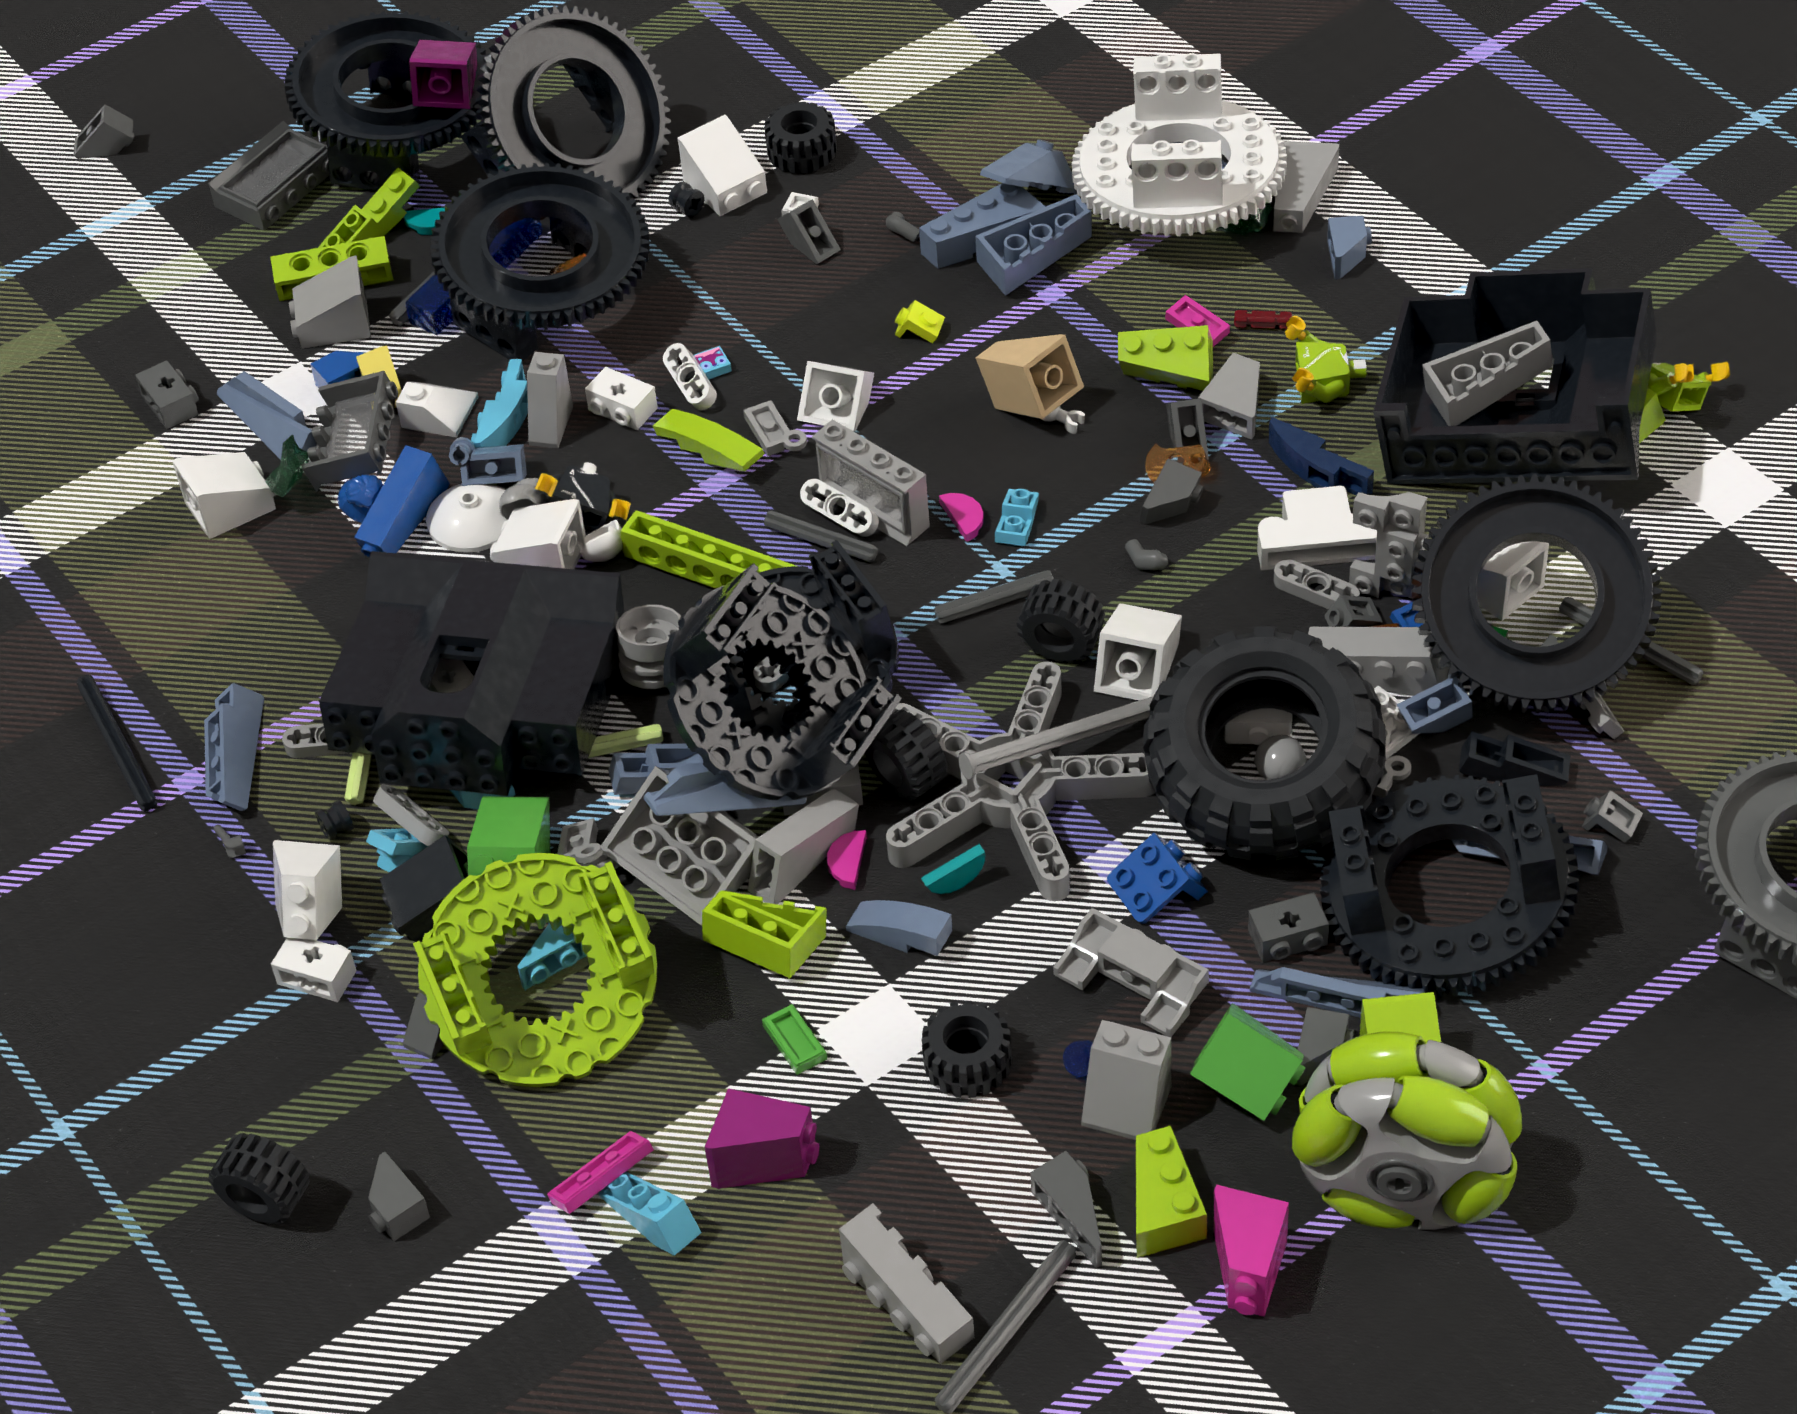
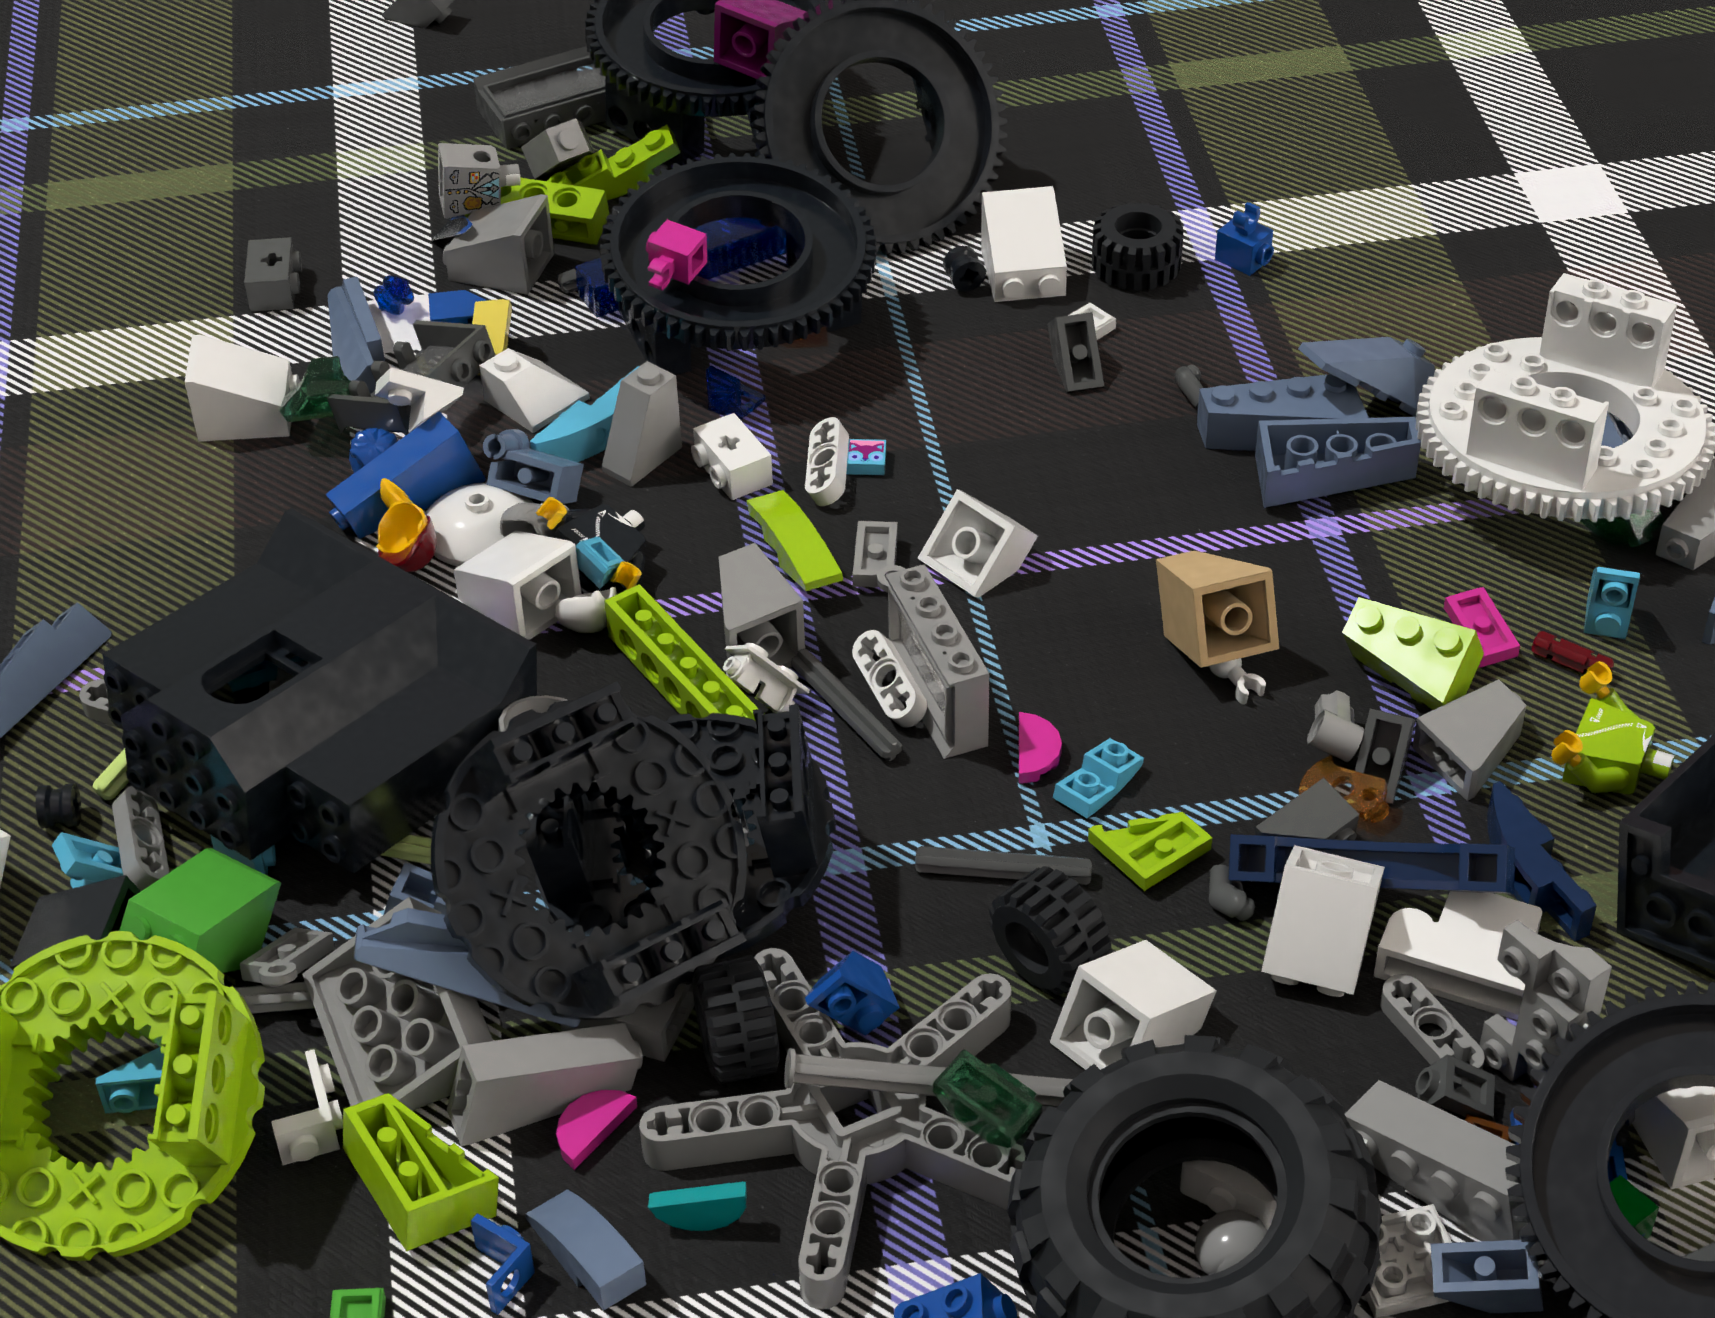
camera: 25 degrees right, 5 degrees down
neon yellow bracket [895,300,945,344] -> none
none -> white bracket [271,1049,343,1165]
none -> clear blue wheel [374,275,414,315]
none -> white slope [375,367,464,433]
none -> yellow hair [376,478,437,572]
none -> black sticker [430,215,473,241]
none -> light grey torso [438,143,521,218]
none -> blue bracket [471,1213,535,1315]
none -> light grey slope [521,118,595,179]
none -> medium azure slope [576,536,624,589]
none -> dark pink brick [646,219,707,290]
none -> clear blue bracket [706,366,765,420]
none -> light grey slope [719,543,805,688]
none -> white hinge [723,643,810,713]
none -> blue slope [805,951,900,1036]
none -> clear green slope [932,1049,1042,1149]
none -> lime wing [1088,812,1213,891]
none -> blue brick [1215,202,1274,276]
none -> dark blue arch [1229,834,1515,894]
none -> white slope [1261,845,1385,997]
none -> light grey piece [1307,690,1364,762]
none -> medium azure slope [1584,567,1640,639]

